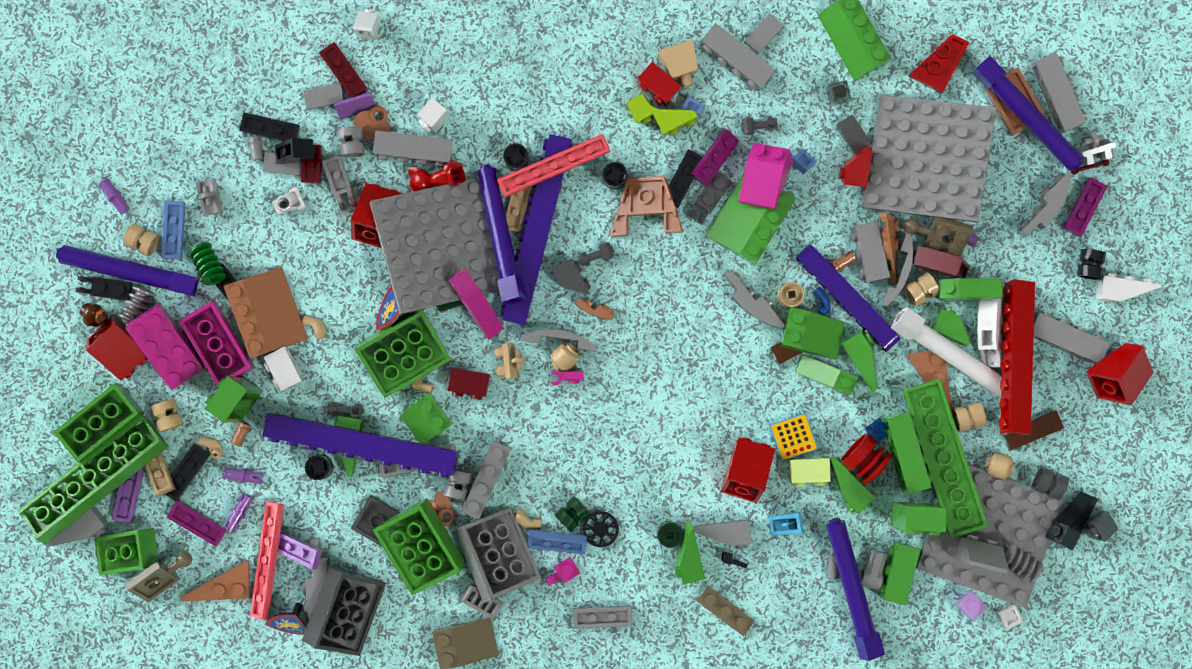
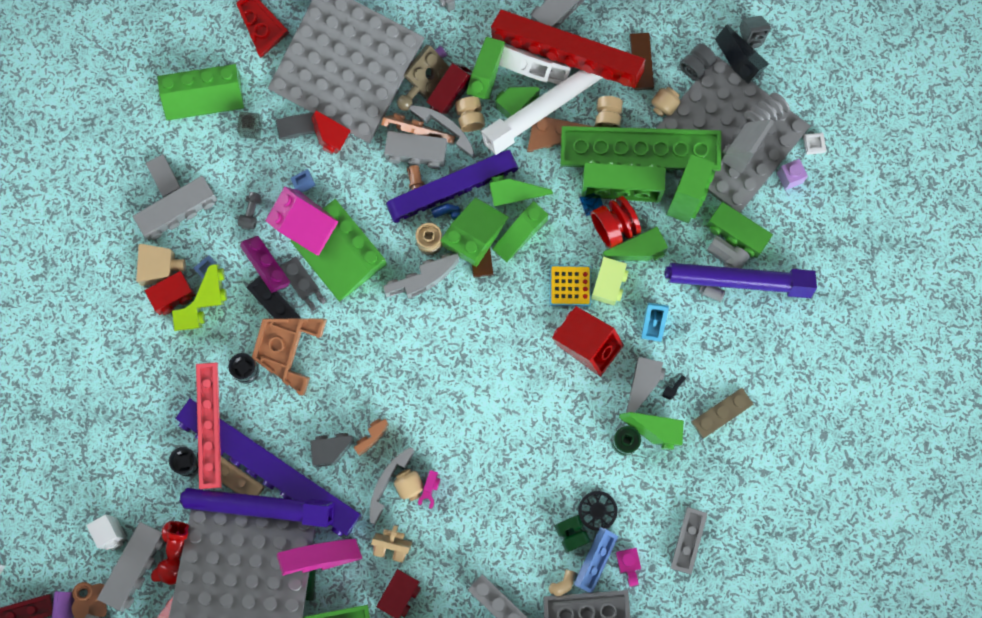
camera: 70 degrees left, 10 degrees down
dark grey bar [578,242,614,267] -> none

